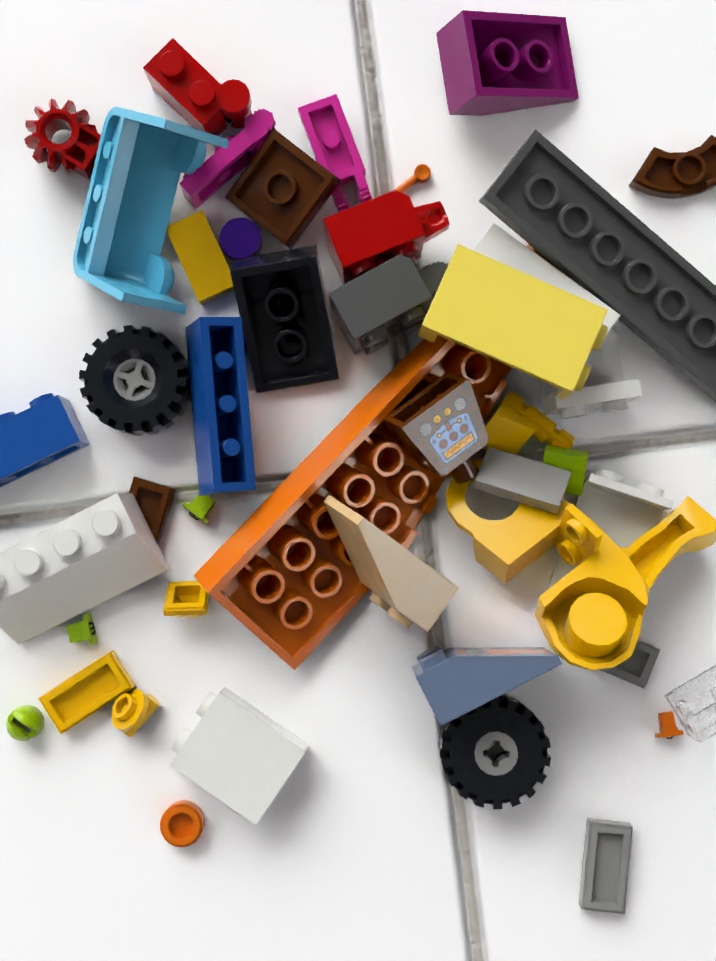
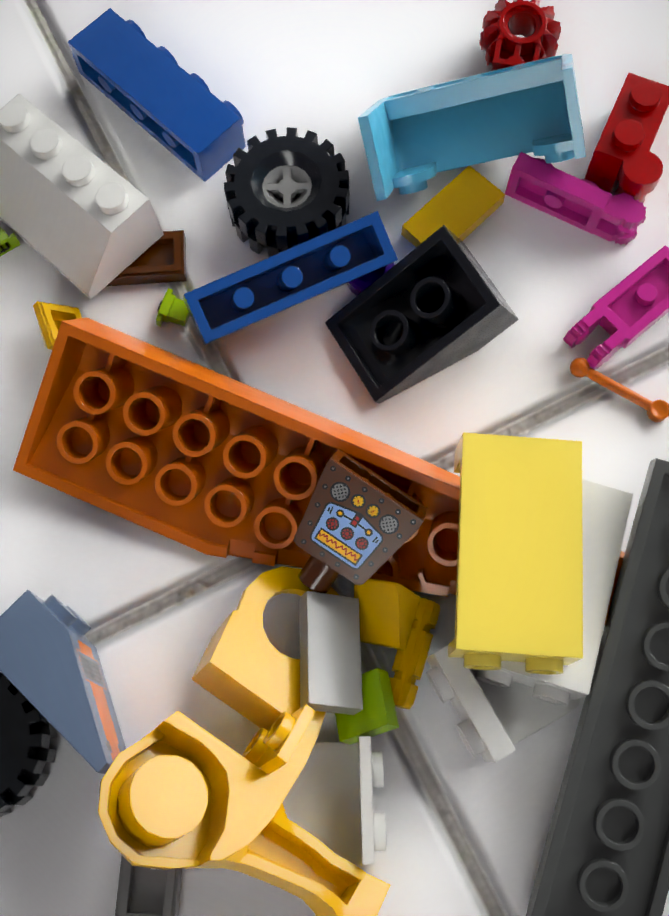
camera: 70 degrees right, 15 degrees down
dark purple tile [219,218,262,261] -> none
reddish brown tile [224,128,341,249] -> none
red hinge [323,190,450,285] -> none
tan slope [324,495,459,632] -> none
dark grey hinge [329,255,448,355] -> none

